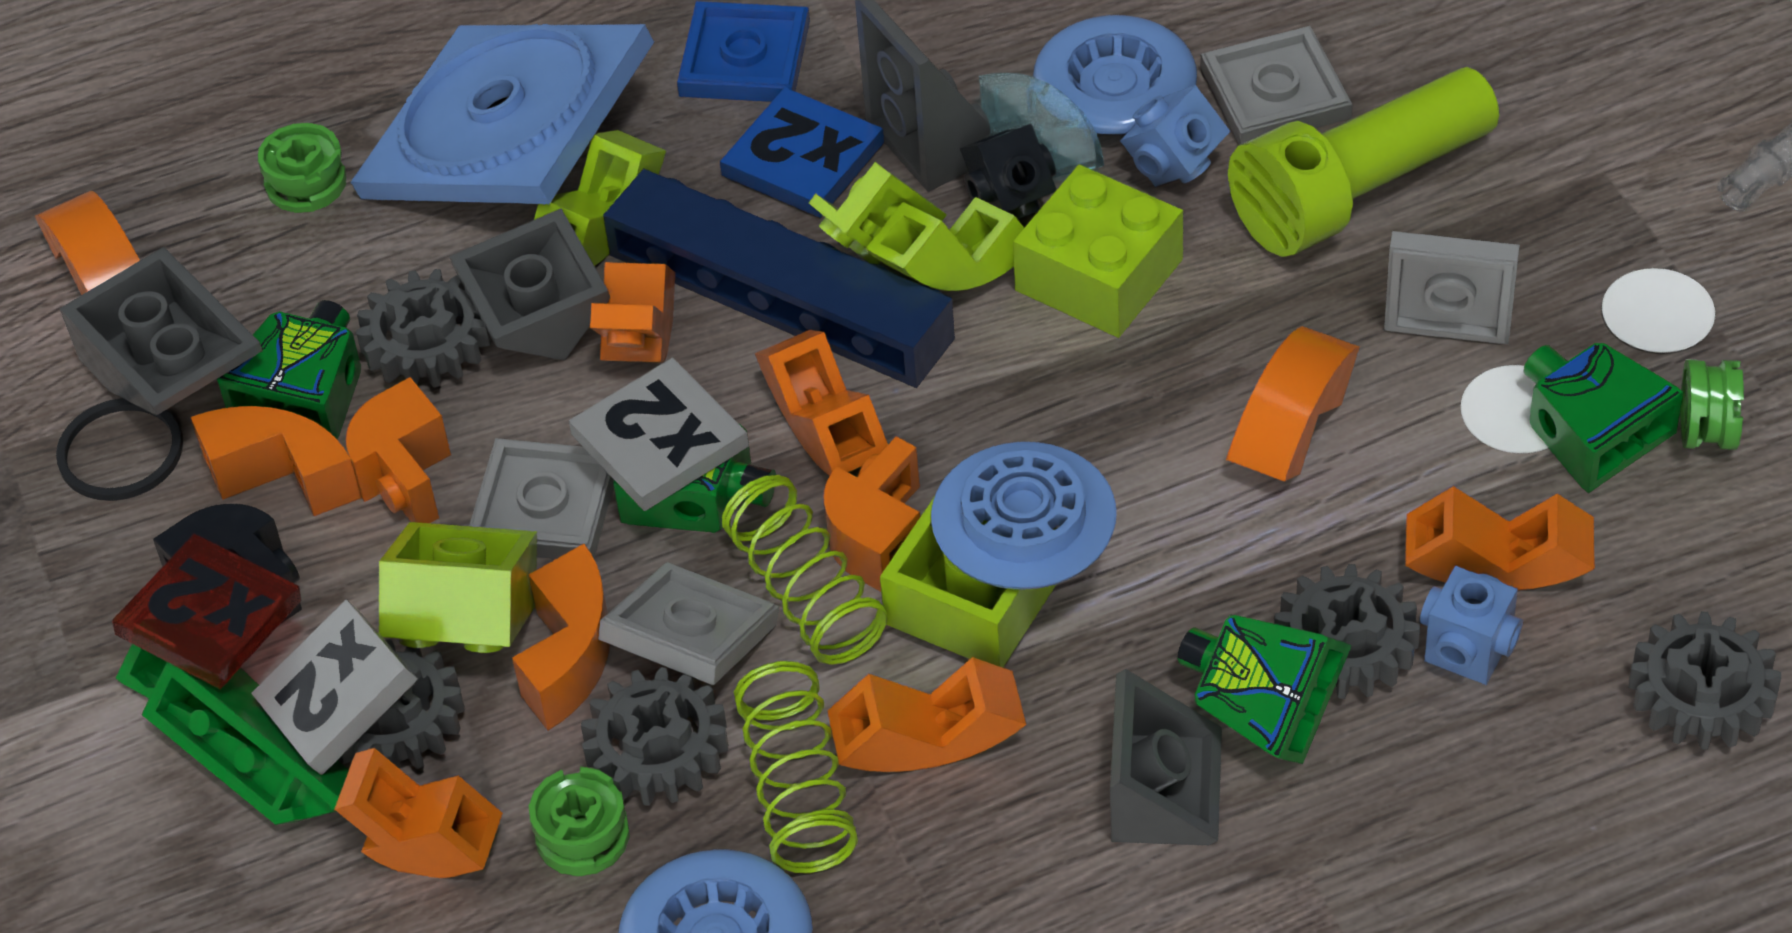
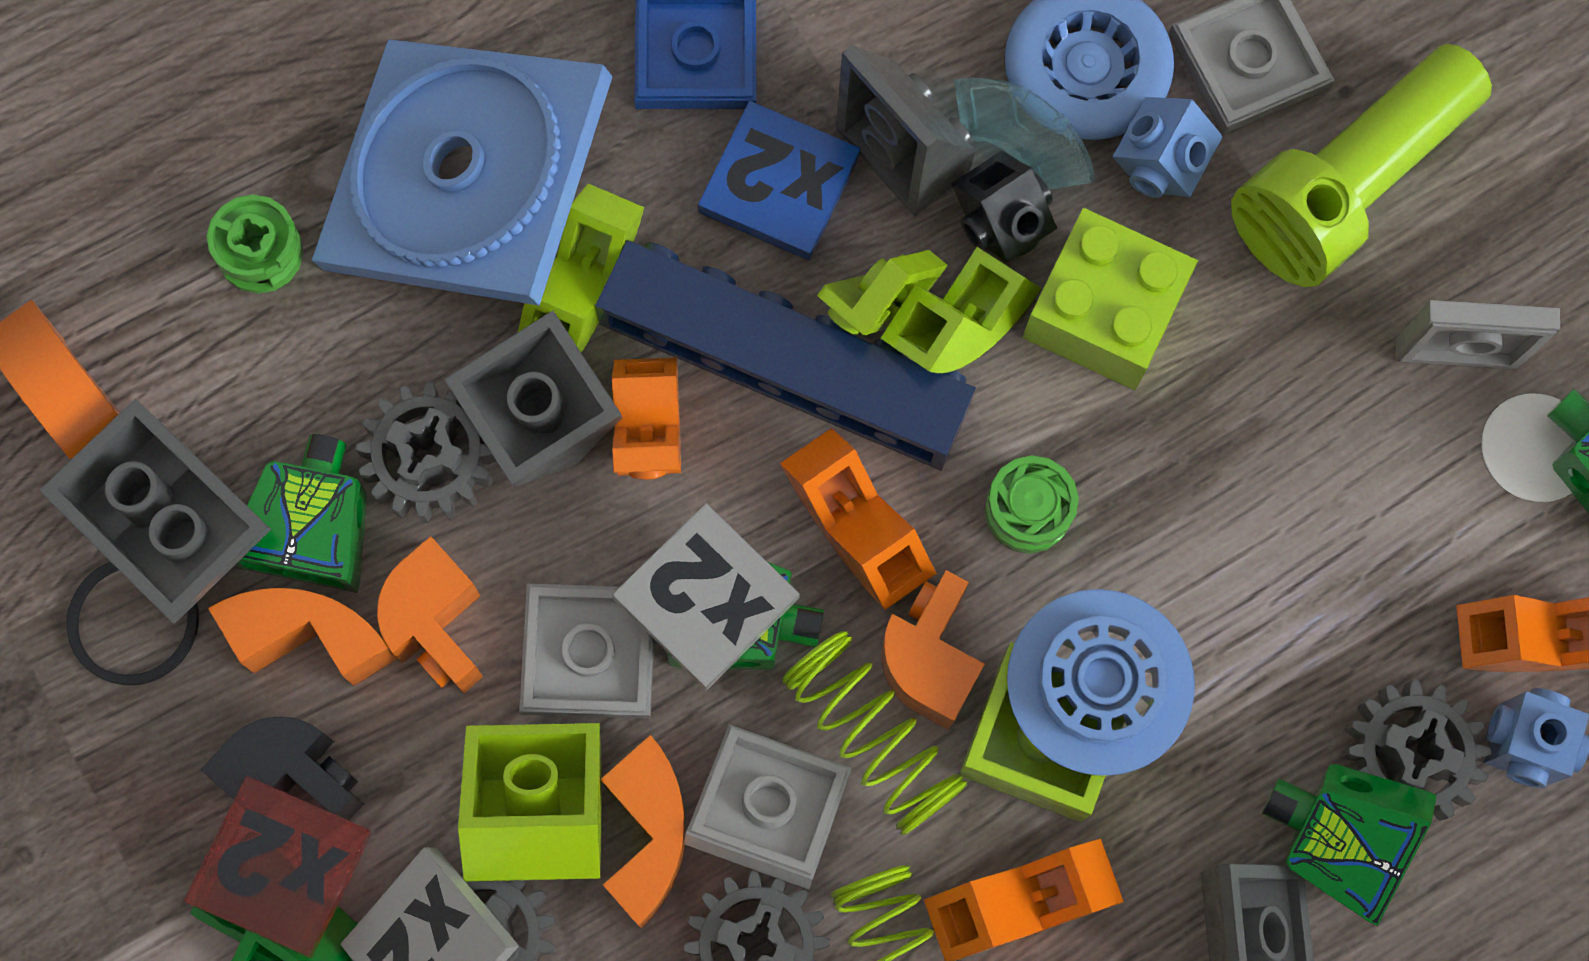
camera: 15 degrees left, 25 degrees up
orange brick [1226,326,1360,482] -> none
none -> bright green wheel [984,455,1079,554]

